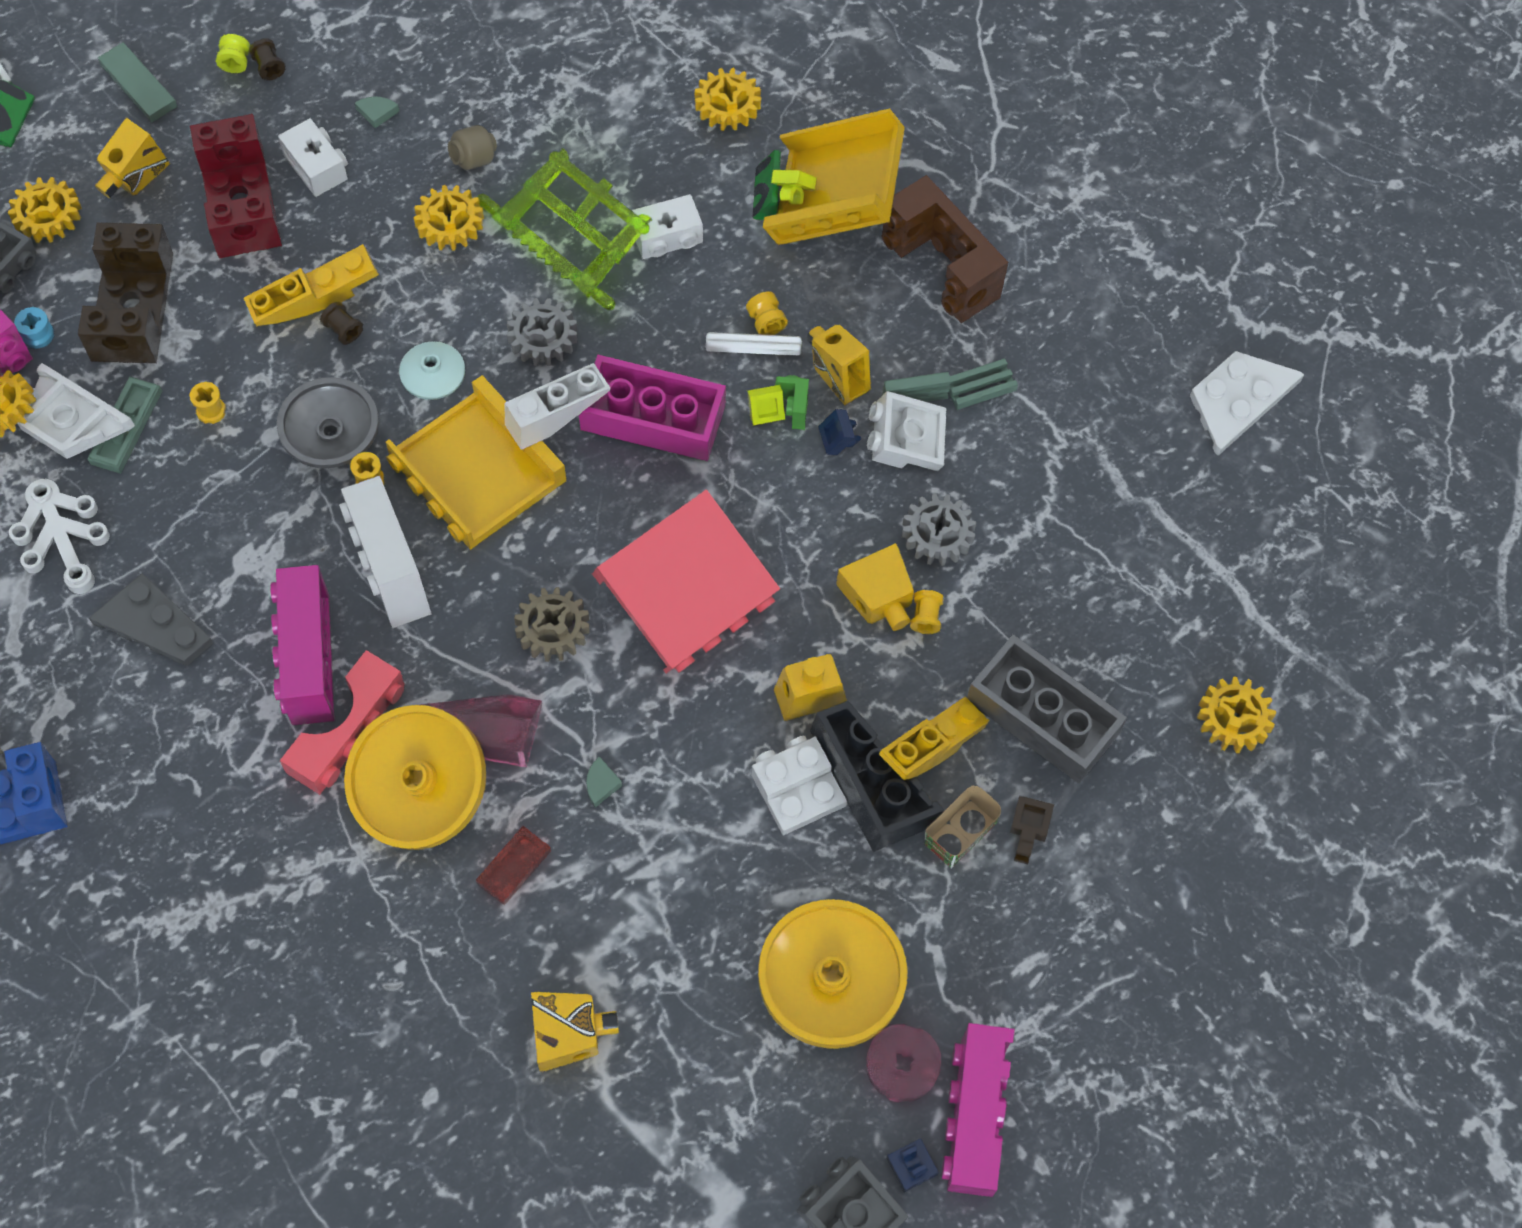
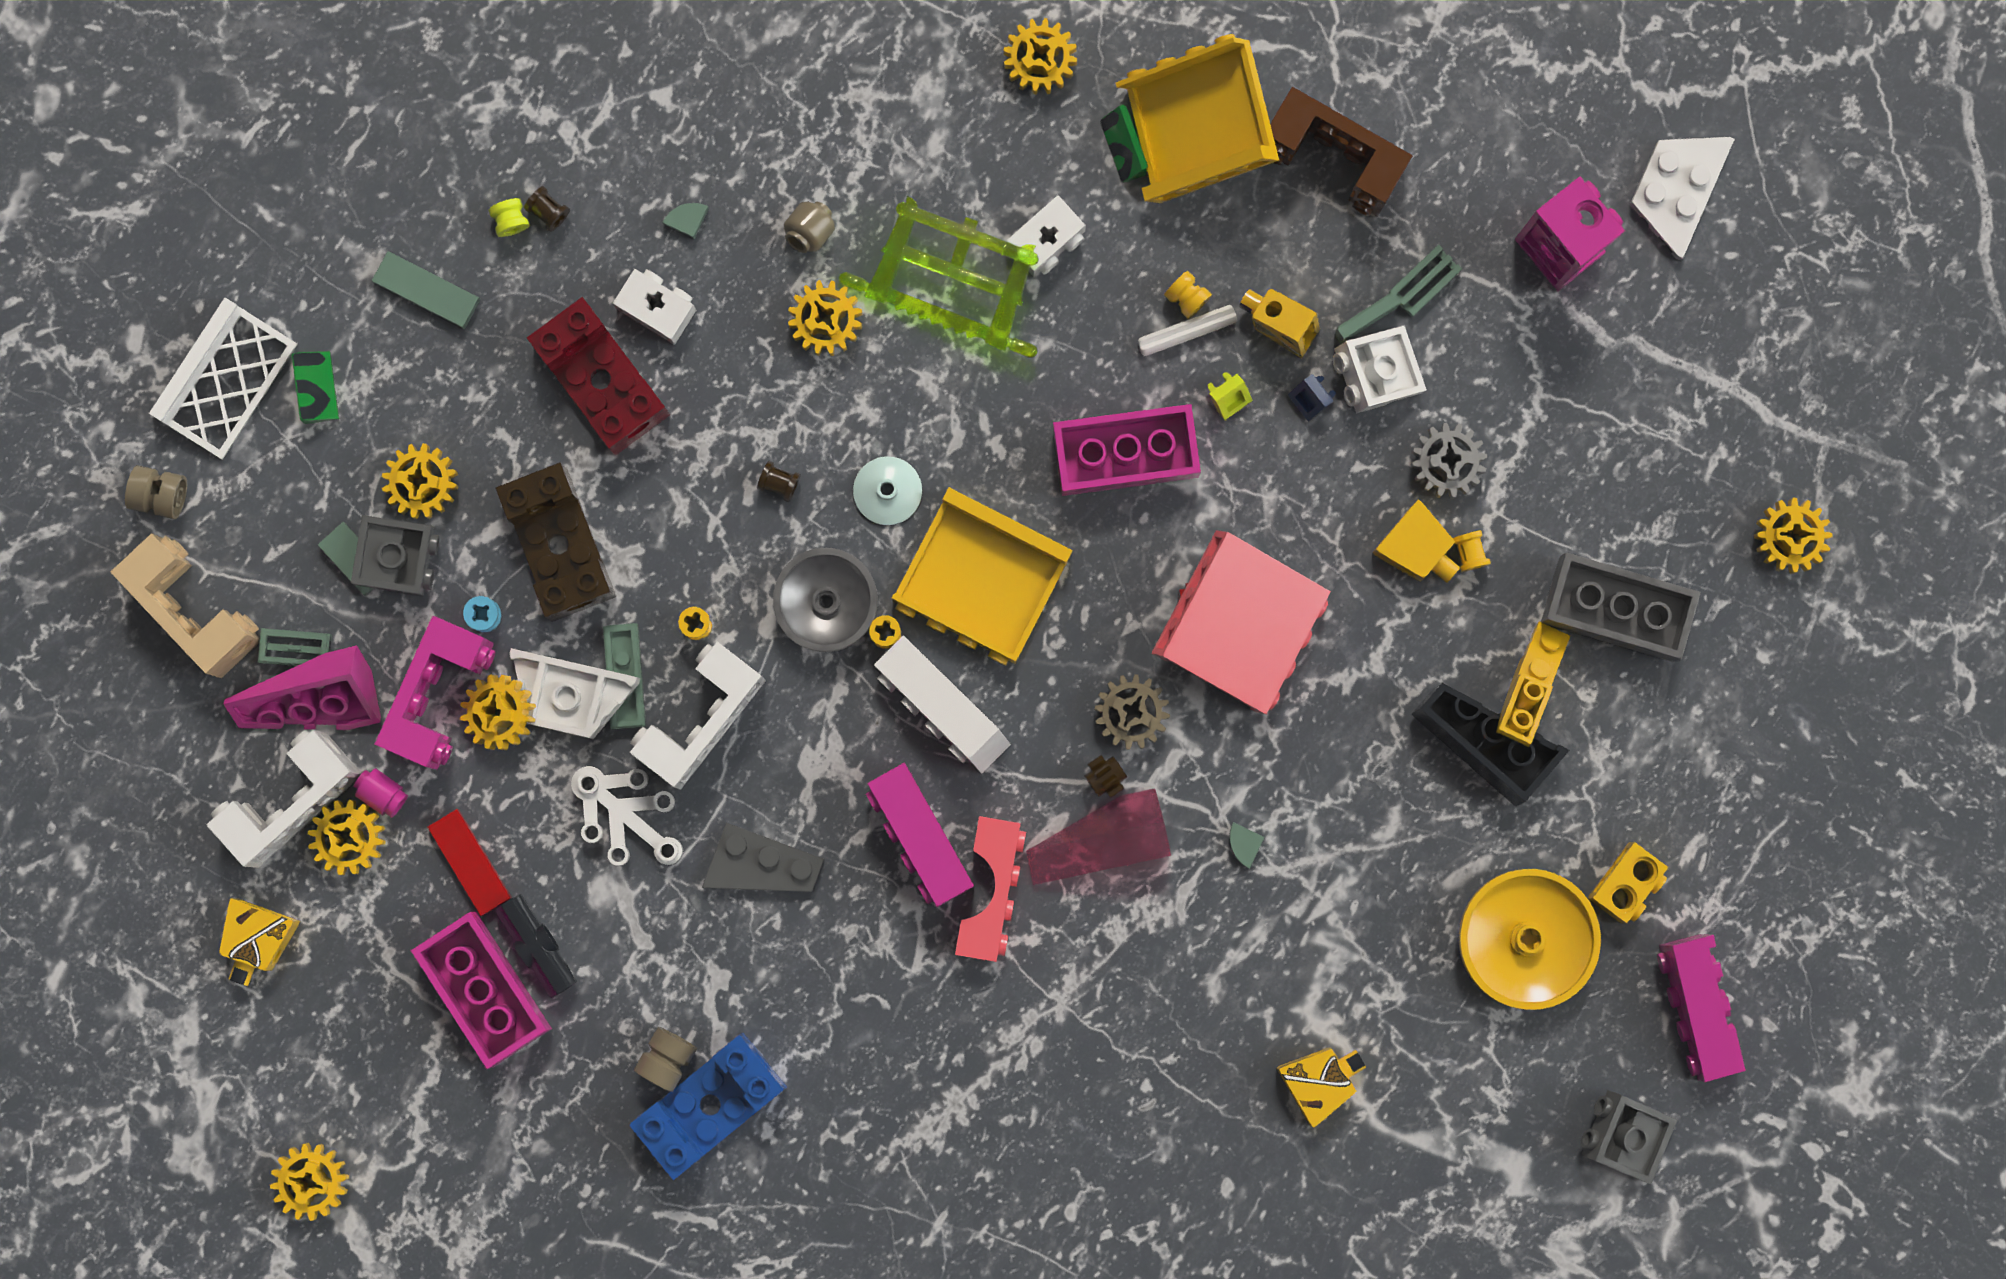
camera: 20 degrees left, 20 degrees up
yellow torso [95,118,170,199] -> none
yellow slope [244,244,379,326] -> none
yellow dish [344,705,486,850] -> none
clear red plate [476,826,551,905] -> none
white slope [504,363,610,450] -> none
light grey gear [507,298,578,366] -> none
white plate [751,736,847,836] -> none
neon yellow tile [771,170,817,204] -> none
yellow torso [774,654,847,721] -> none
bright green bracket [775,375,809,430] -> none
clear pink plate [866,1024,941,1102] -> none
dark blue tile [886,1138,939,1192] -> none
tan piece [925,786,1001,869] -> none
dark brown plate [1010,795,1054,865] -> none
none -> white plate [630,642,766,790]
none -> dark brown gear [1084,755,1128,798]
none -> dark pink plate [1515,176,1625,292]
none -> yellow brick [1588,842,1669,923]

